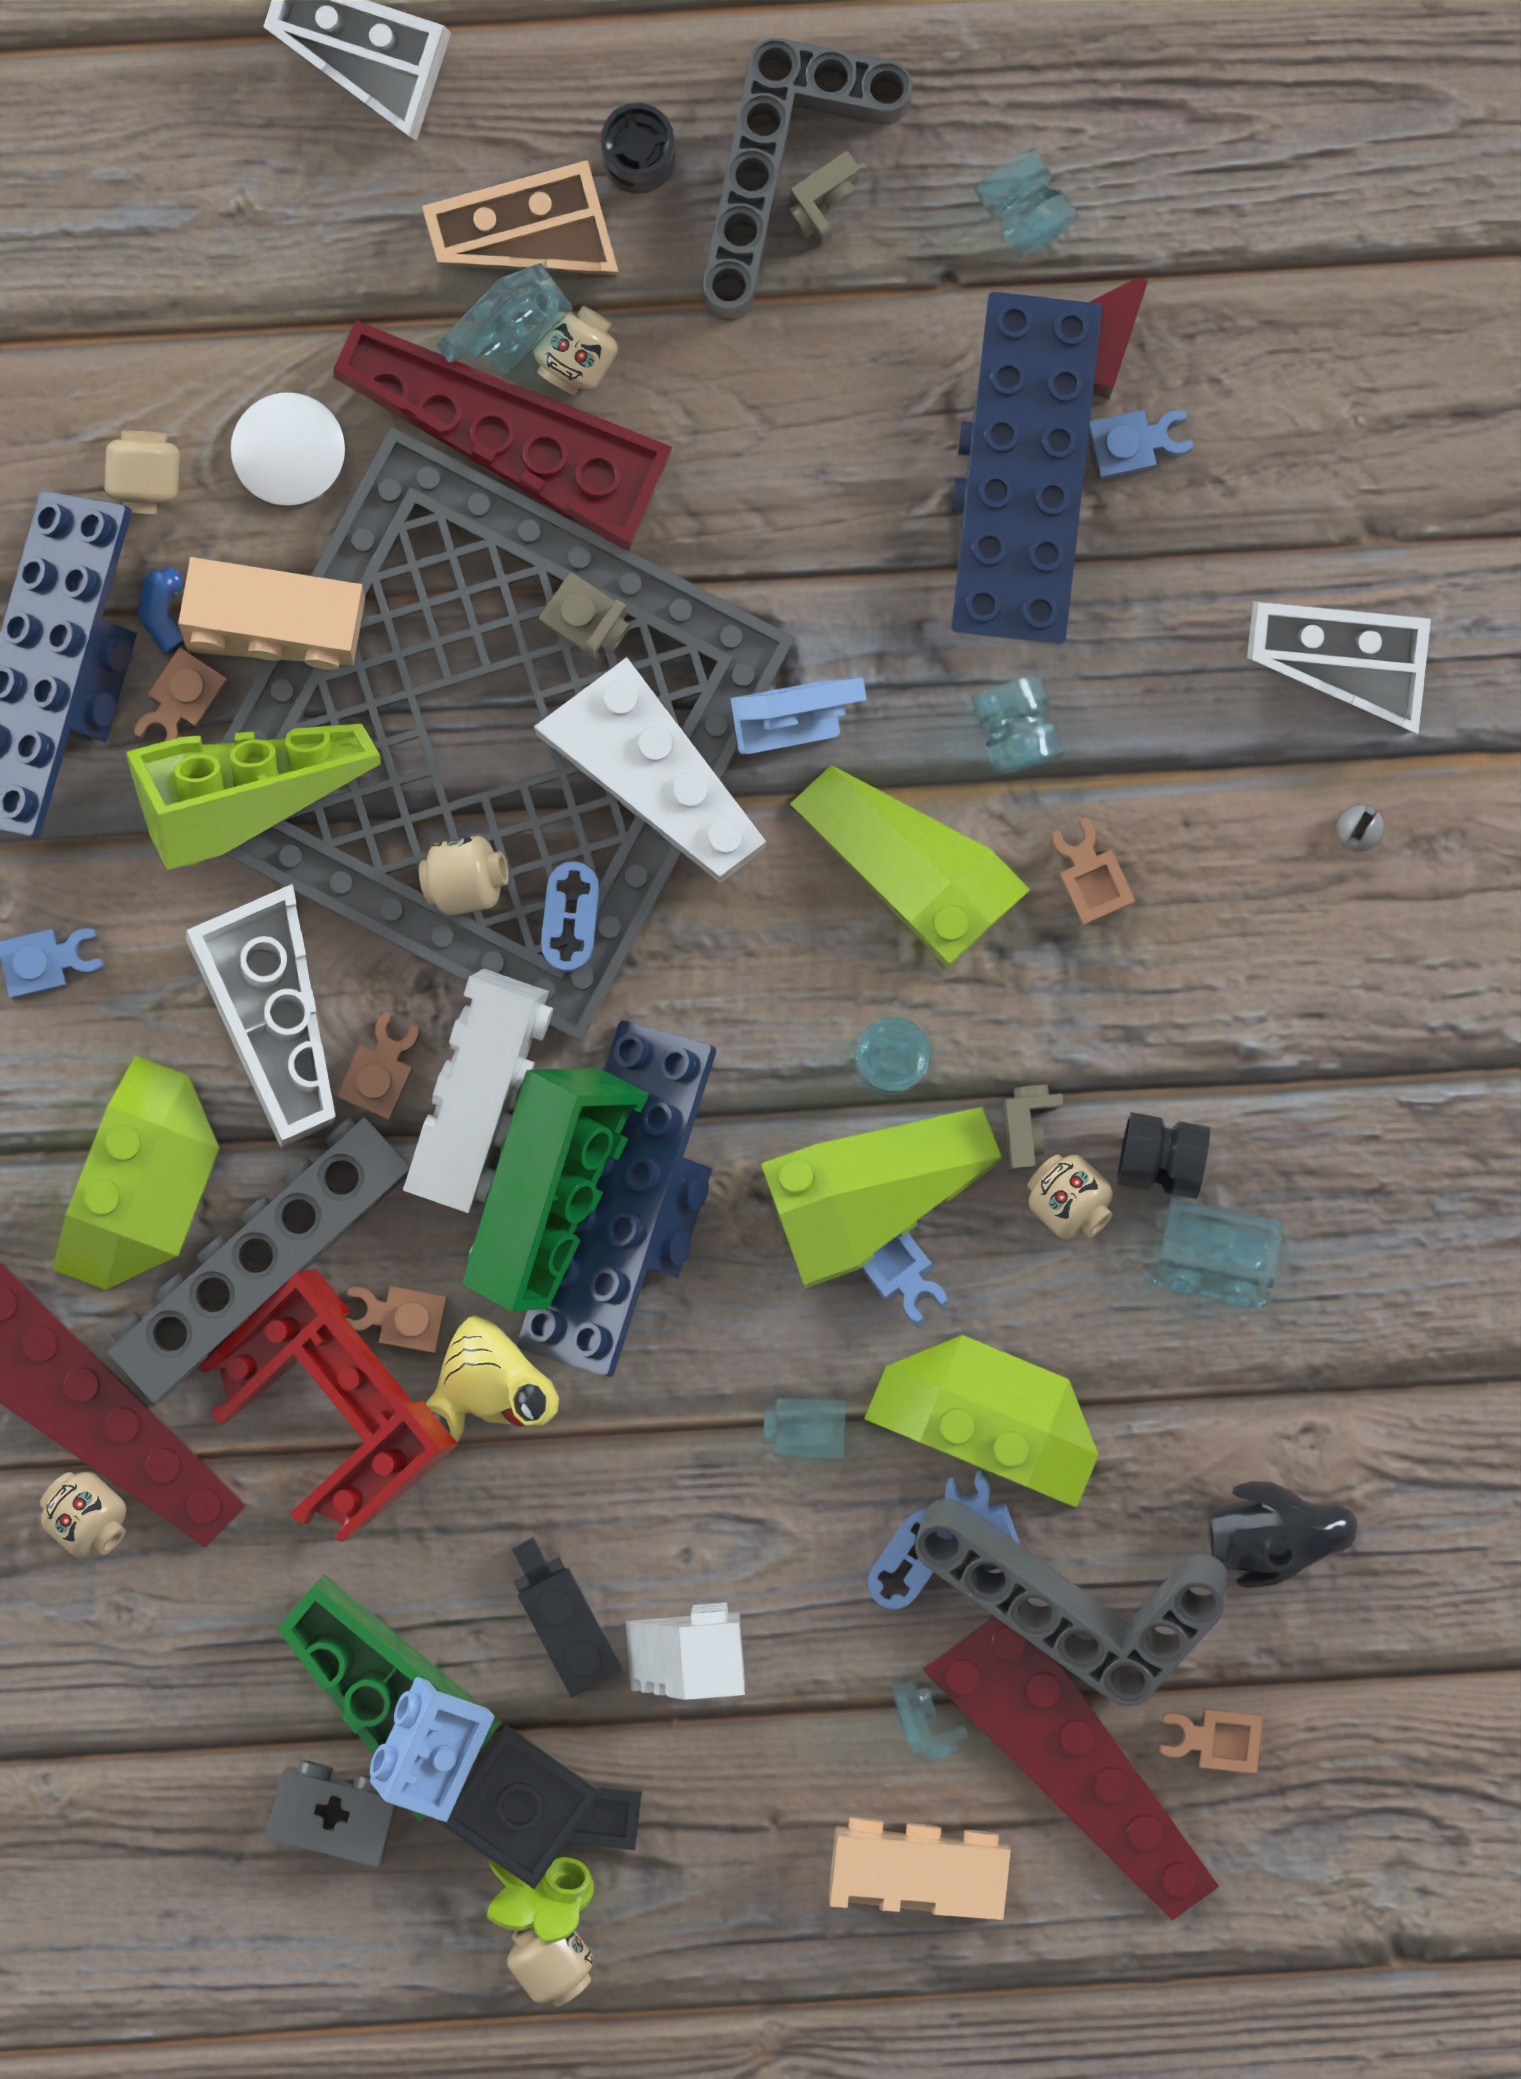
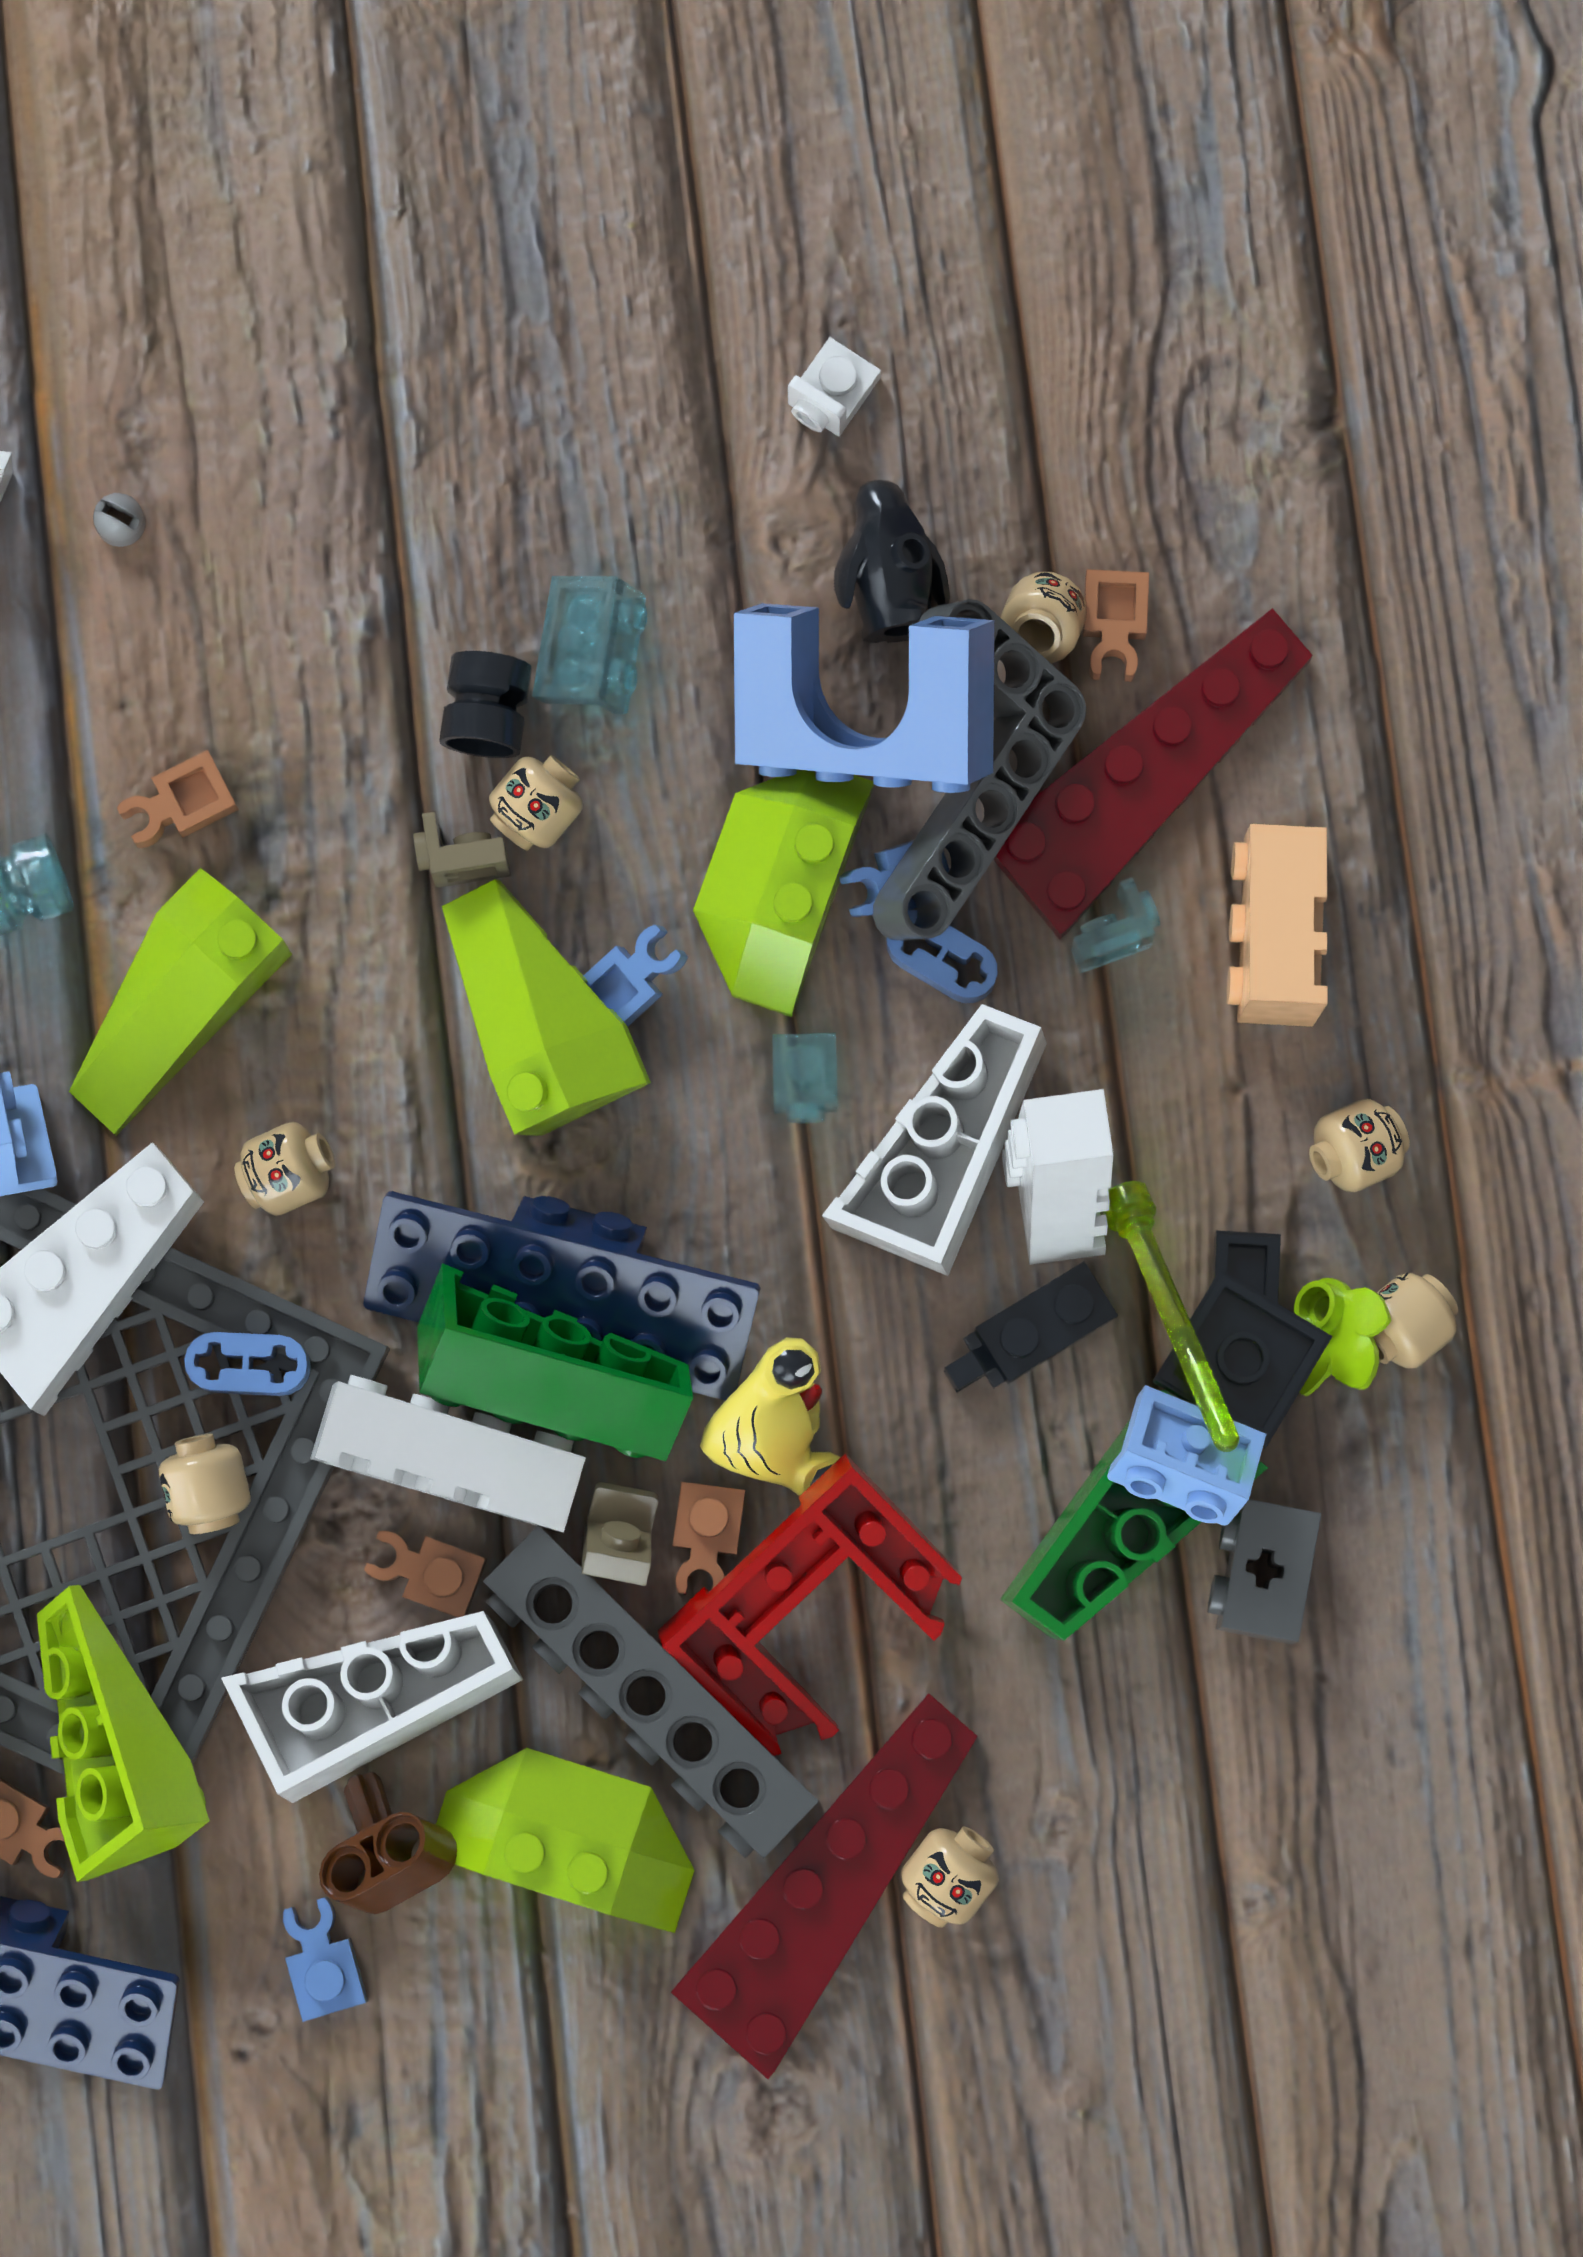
camera: 90 degrees left, 5 degrees down
clear light blue wheel [854,1017,930,1095] -> none
none -> tan head [234,1122,335,1216]
none -> reddish brown beam [319,1772,457,1914]
none -> dark tan bracket [582,1482,658,1586]
none -> arch [734,603,994,793]
none -> white bracket [788,337,881,437]
none -> white wedge [822,1004,1047,1276]
none -> tan head [1000,572,1086,664]
none -> clear neon green piece [1103,1181,1240,1452]
none -> tan head [1309,1099,1409,1192]

